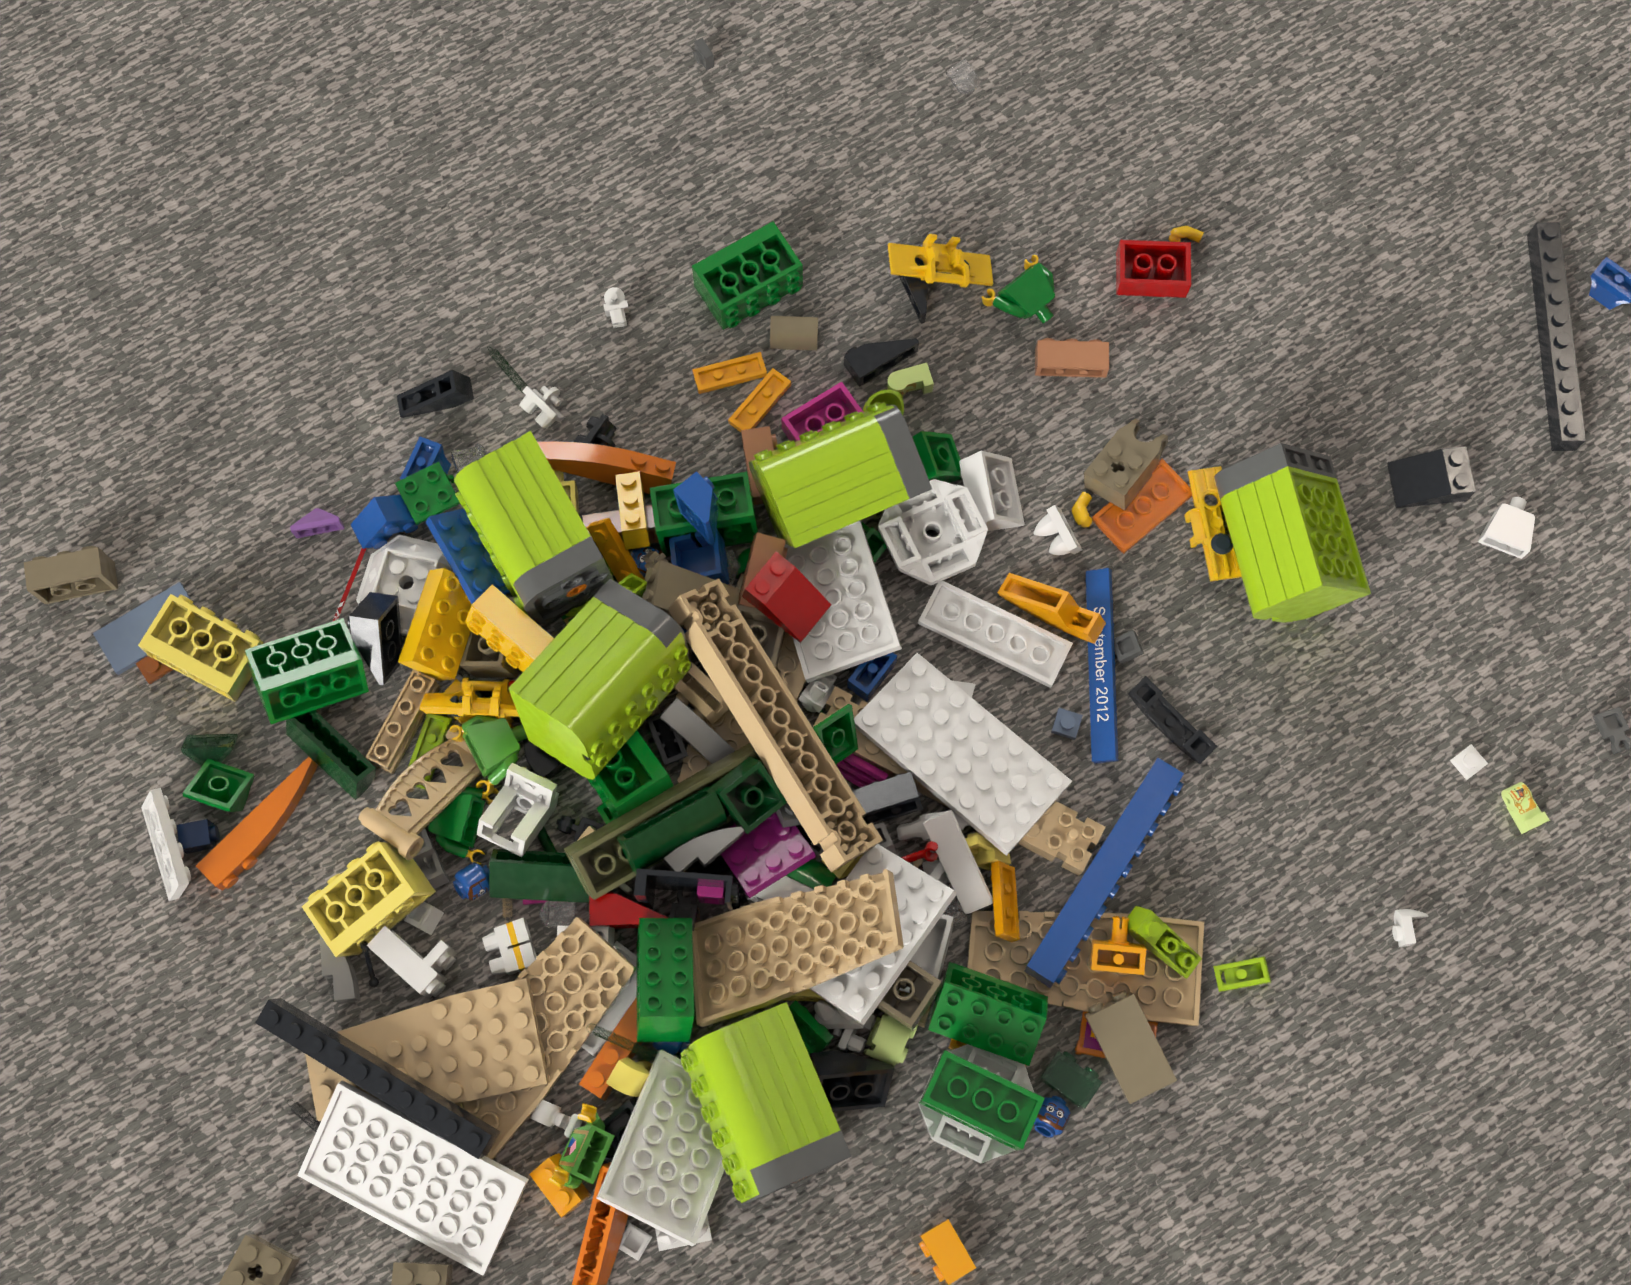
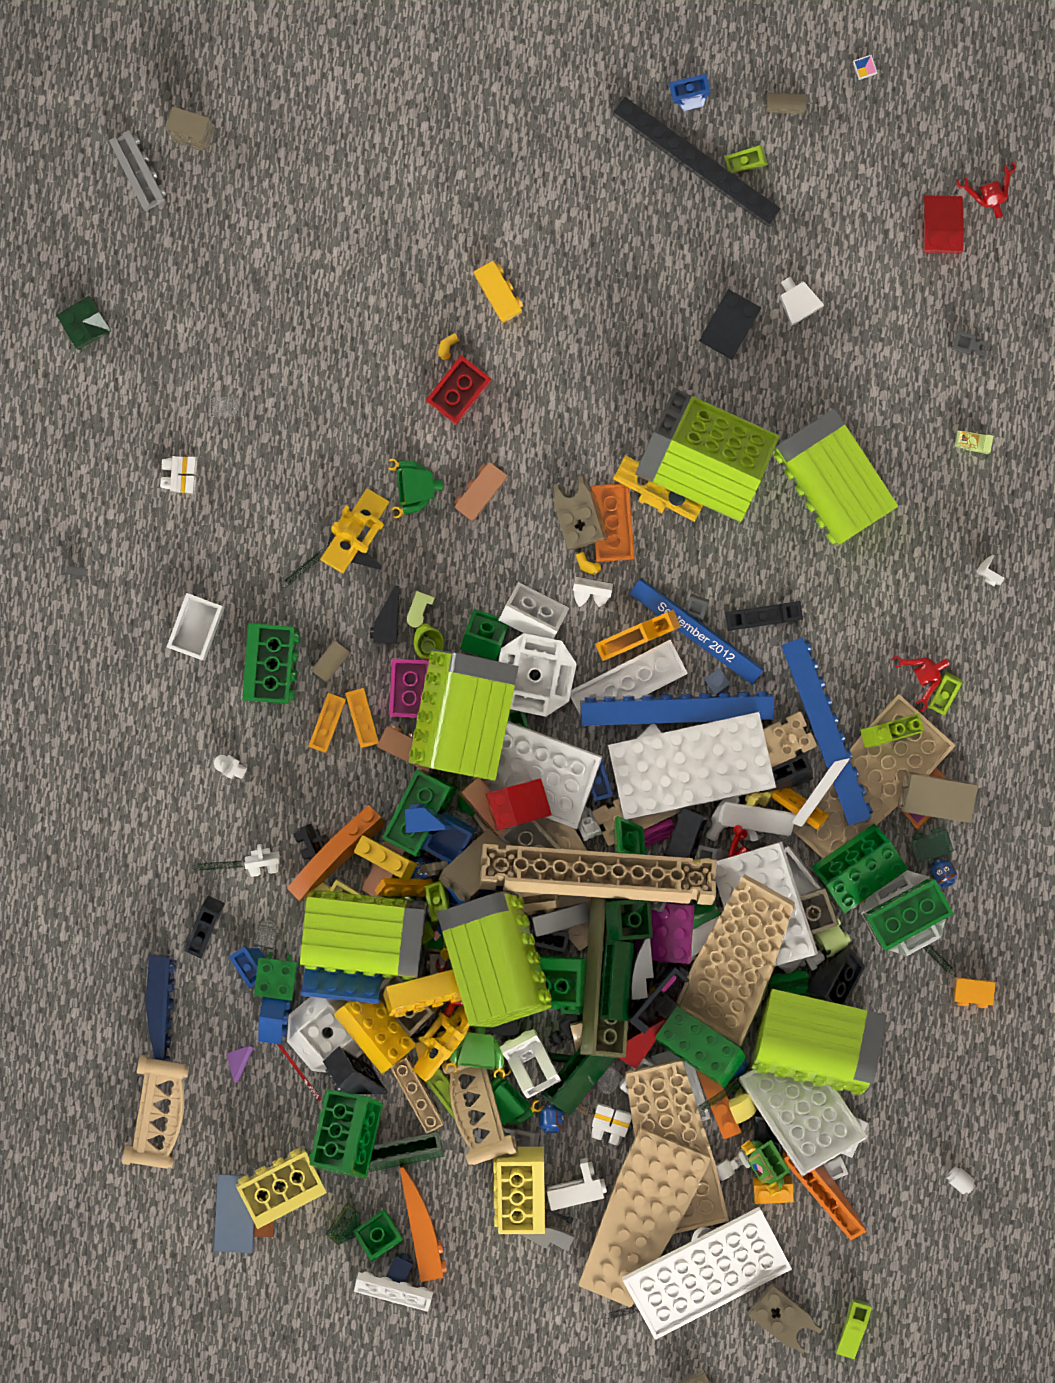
camera: 50 degrees left, 15 degrees up
dark tan brick [23,546,118,604] -> none
black brick [255,998,500,1159] -> none
white slope [404,902,444,935] -> none
light orange brick [1090,916,1146,975] -> none
white plate [1450,744,1488,780] -> none
none -> tan piece [122,1054,189,1169]
none -> dark blue wedge [146,954,177,1062]
none -> white hips [160,456,198,494]
none -> white piece [167,593,225,661]
none -> dark green piece [281,549,324,588]
none -> yellow brick [473,261,523,324]
none -> blue brick [580,691,774,726]
none -> lime slope [724,145,768,174]
none -> black slope [759,754,813,793]
none -> lime piece [773,408,898,546]
none -> white sticker [791,758,850,827]
none -> red piece [891,656,950,711]
none -> dark green piece [924,944,955,975]

